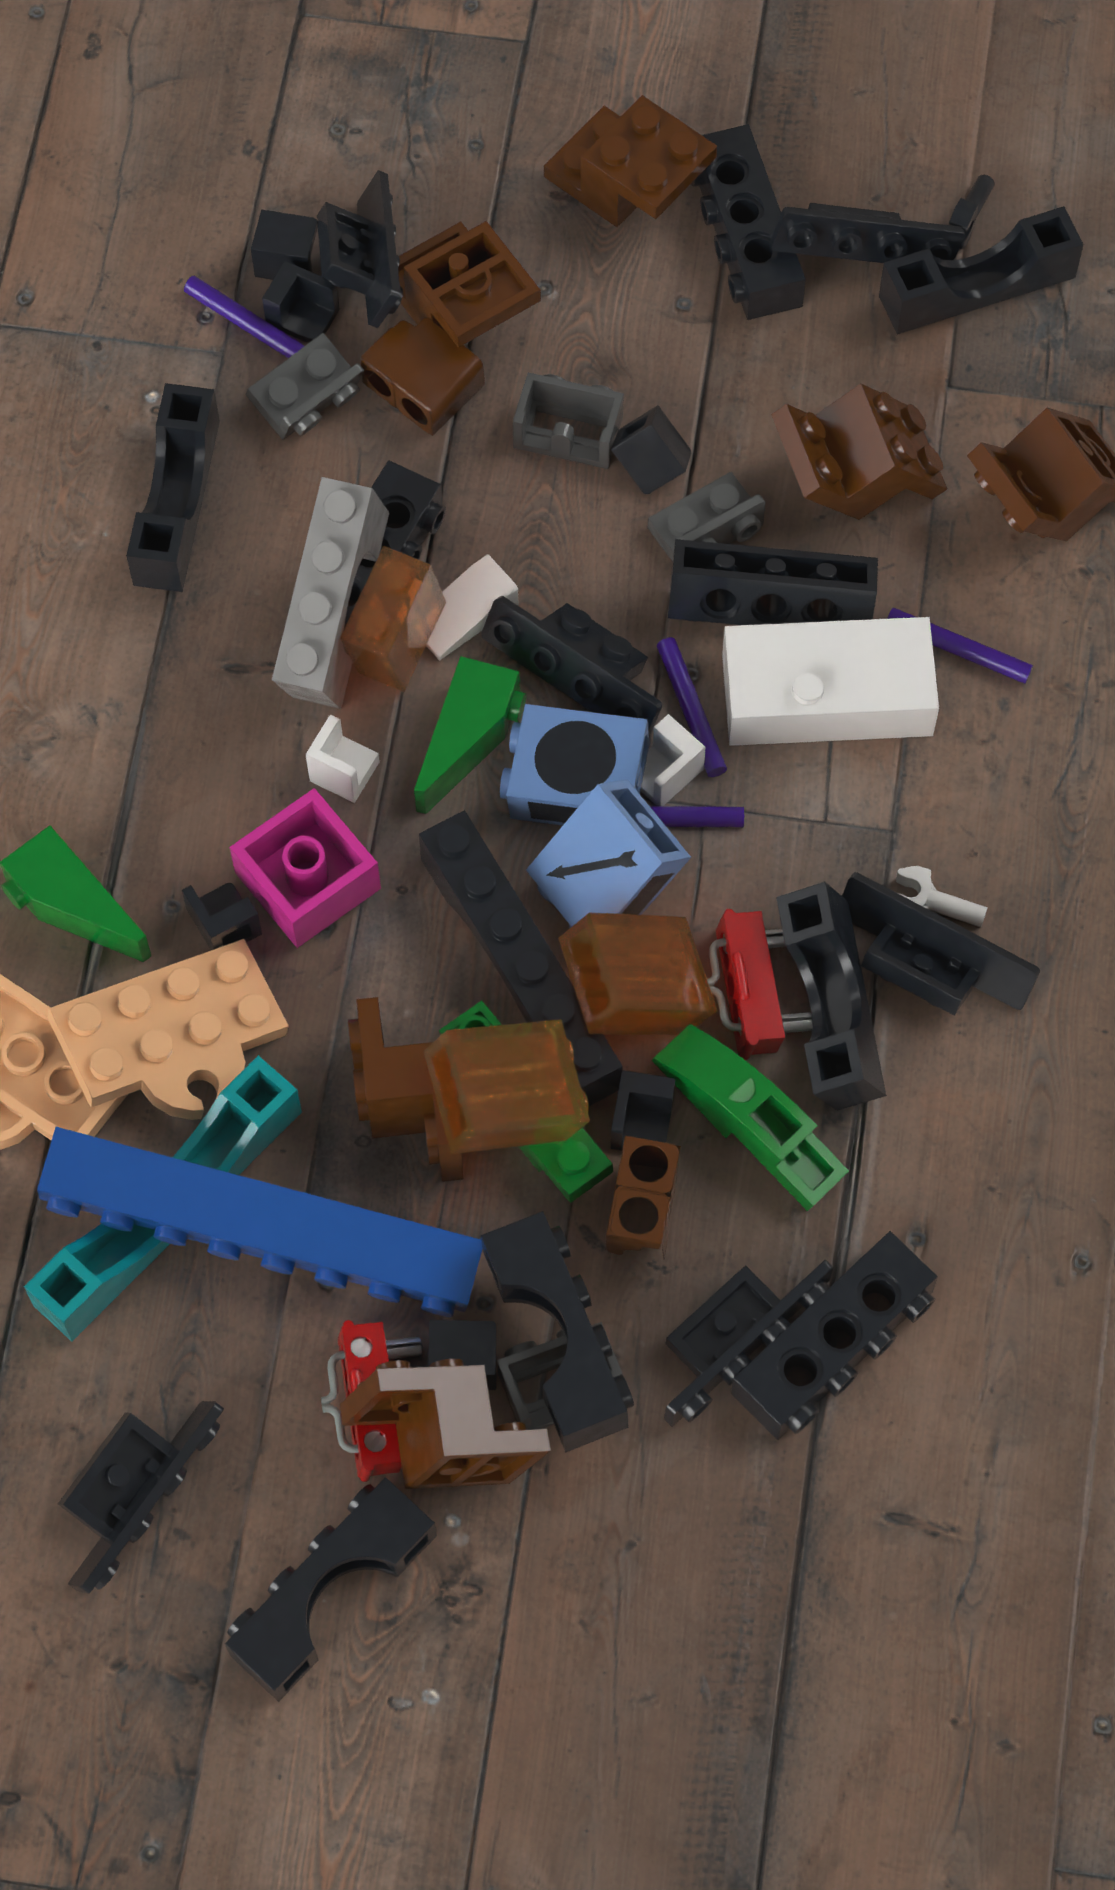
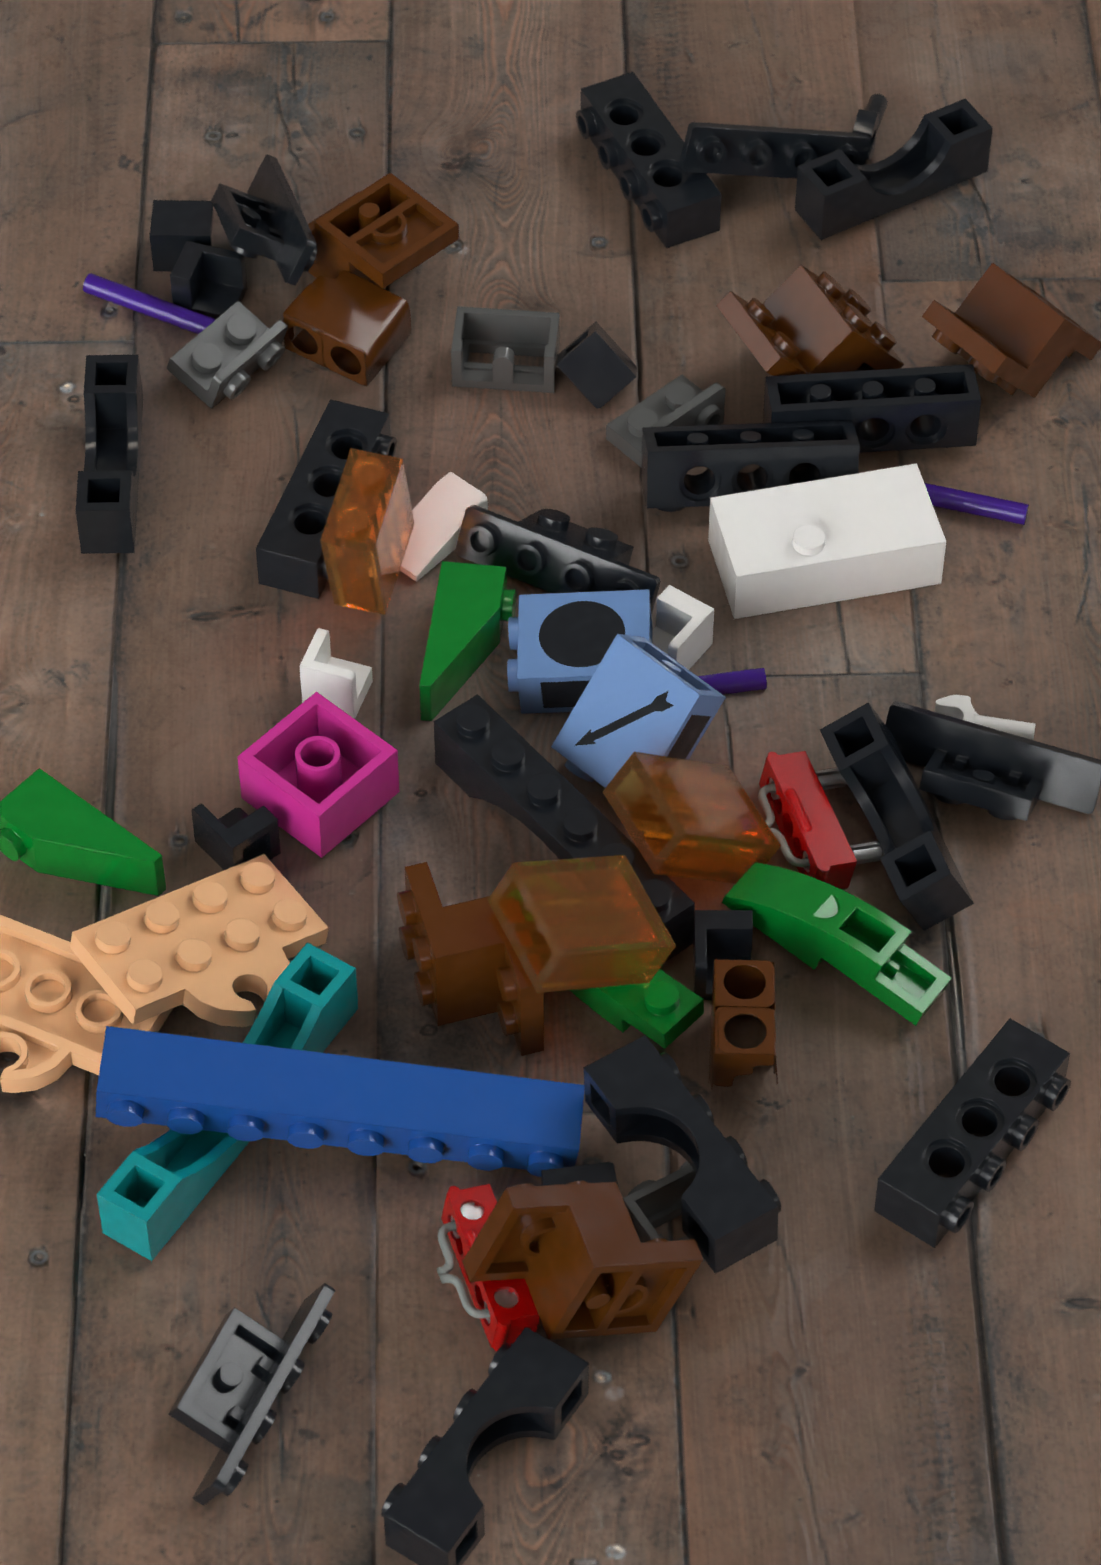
camera: 10 degrees left, 15 degrees down
light grey arch [272,477,389,709] -> none
reddish brown bracket [544,95,717,227] -> none
dark purple bar [656,637,727,777] -> none
black bracket [664,1260,834,1427] -> none
none -> black brick [763,364,981,453]

